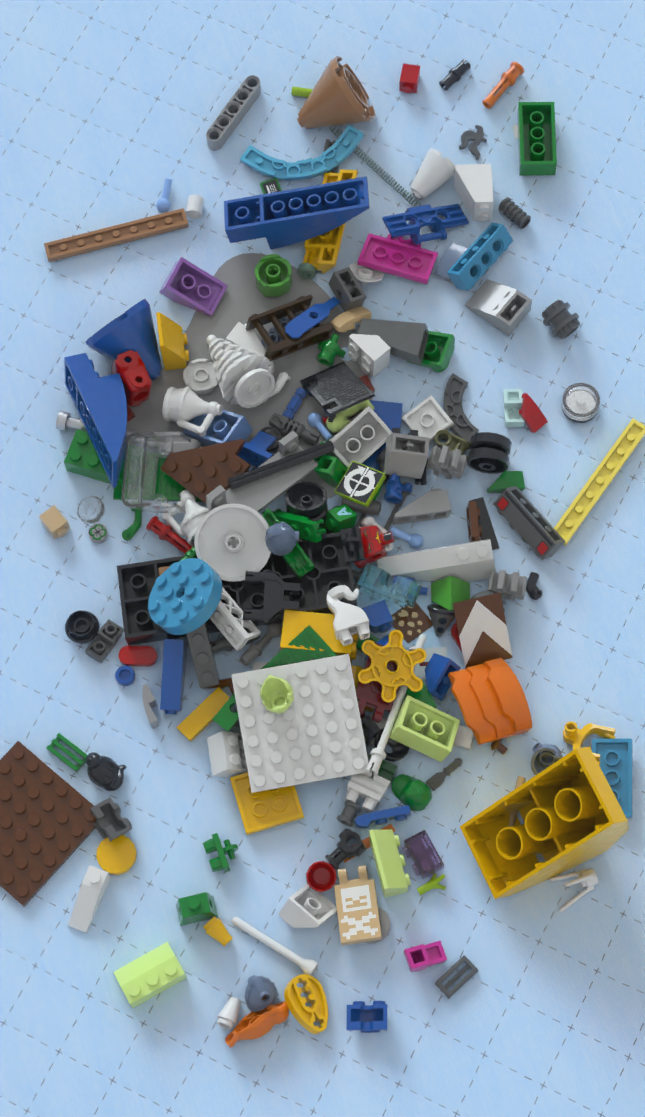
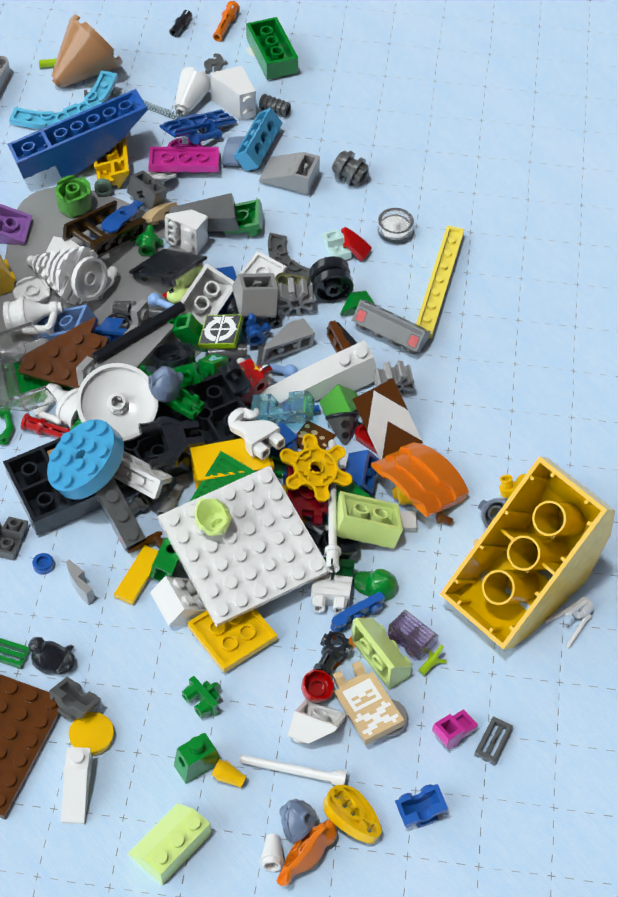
camera: 25 degrees left, 15 degrees down
red tile [118,645,158,667] -> none
blue slope [160,639,188,715] -> none
blue axle [282,388,307,420] -> none
dark grey bush [336,801,361,827] -> none
red brick [399,63,420,93] -> none
clear smoke piece [426,758,463,791] -> none
black arm [526,572,543,600] -> none

